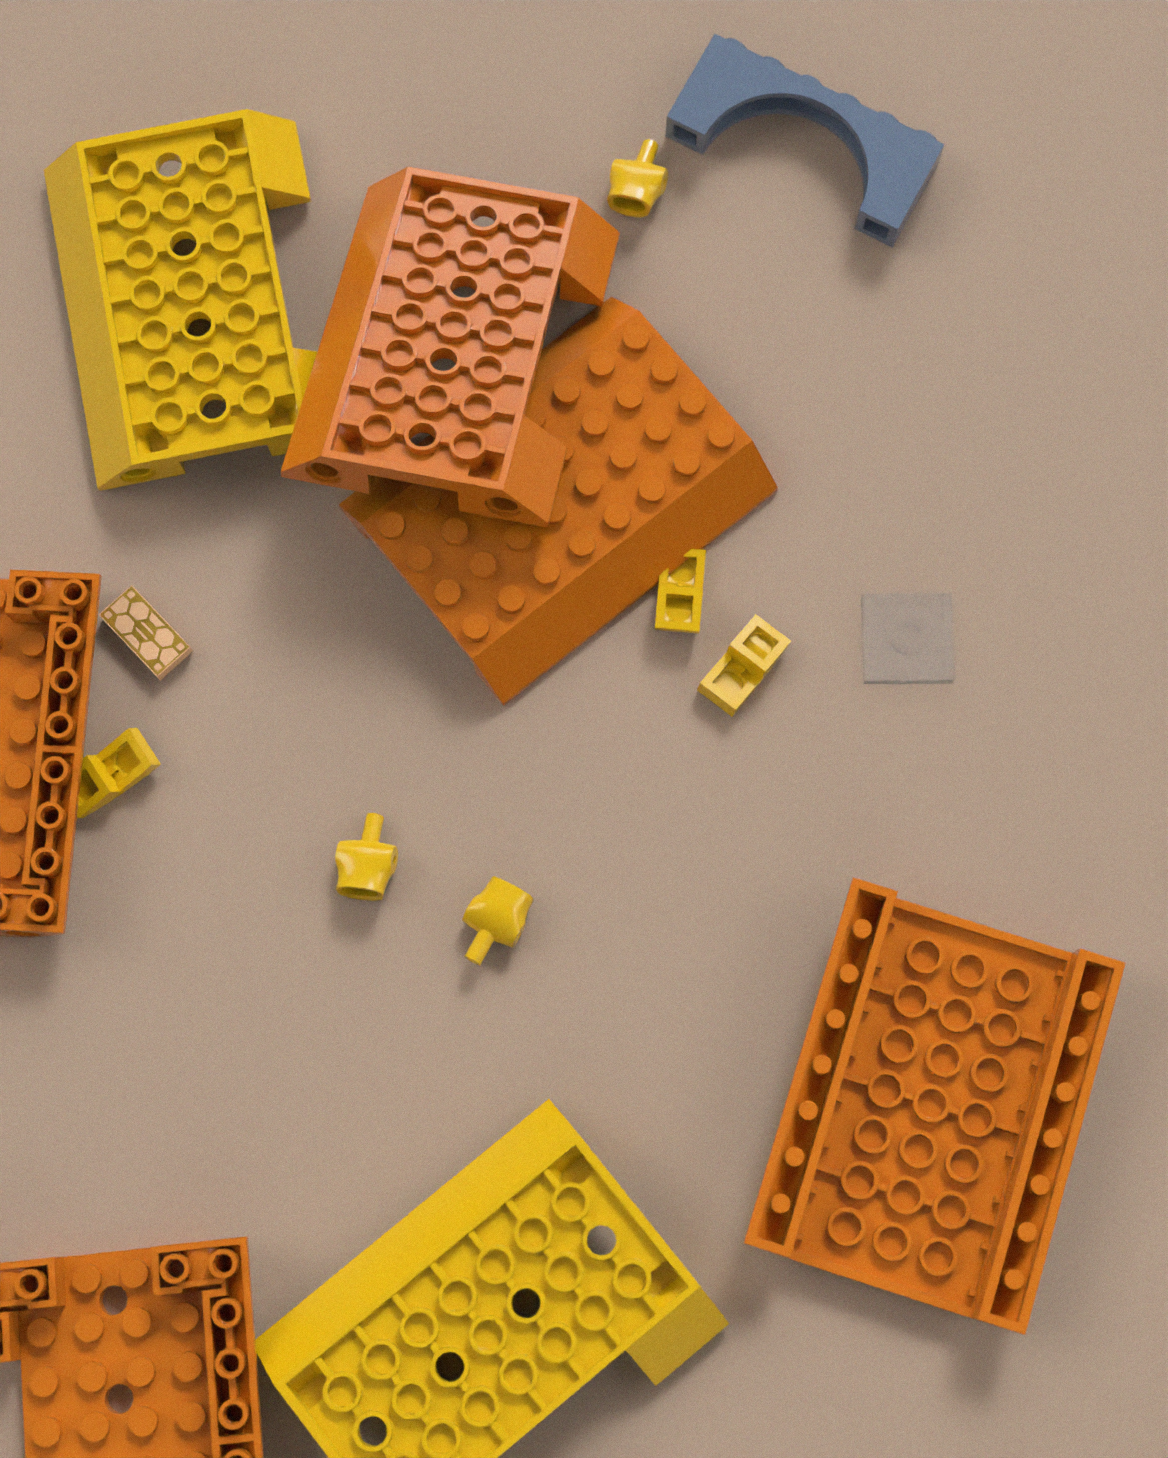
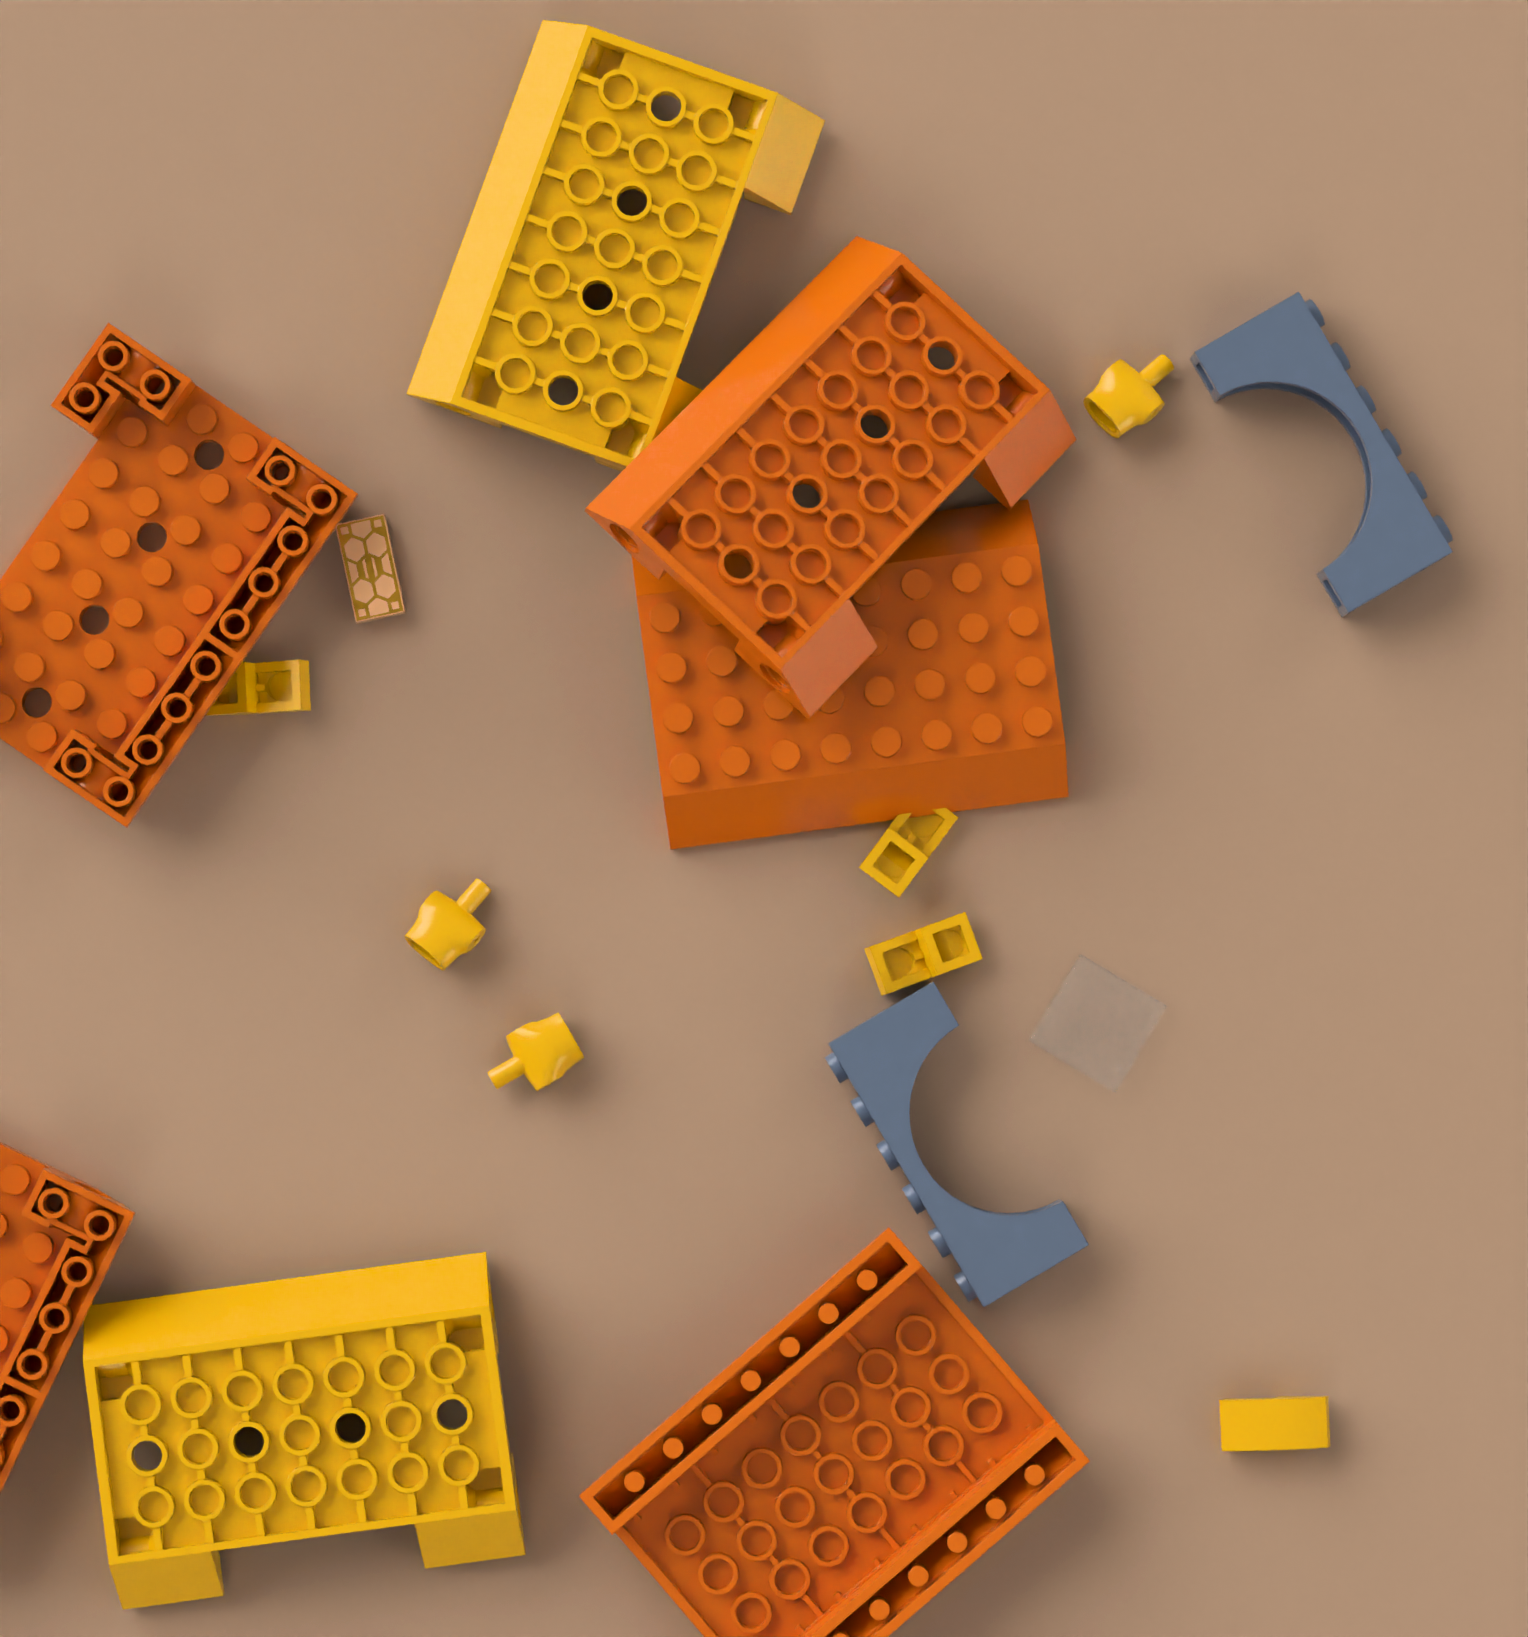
camera: 25 degrees right, 10 degrees up
none -> sand blue arch [825,982,1089,1307]

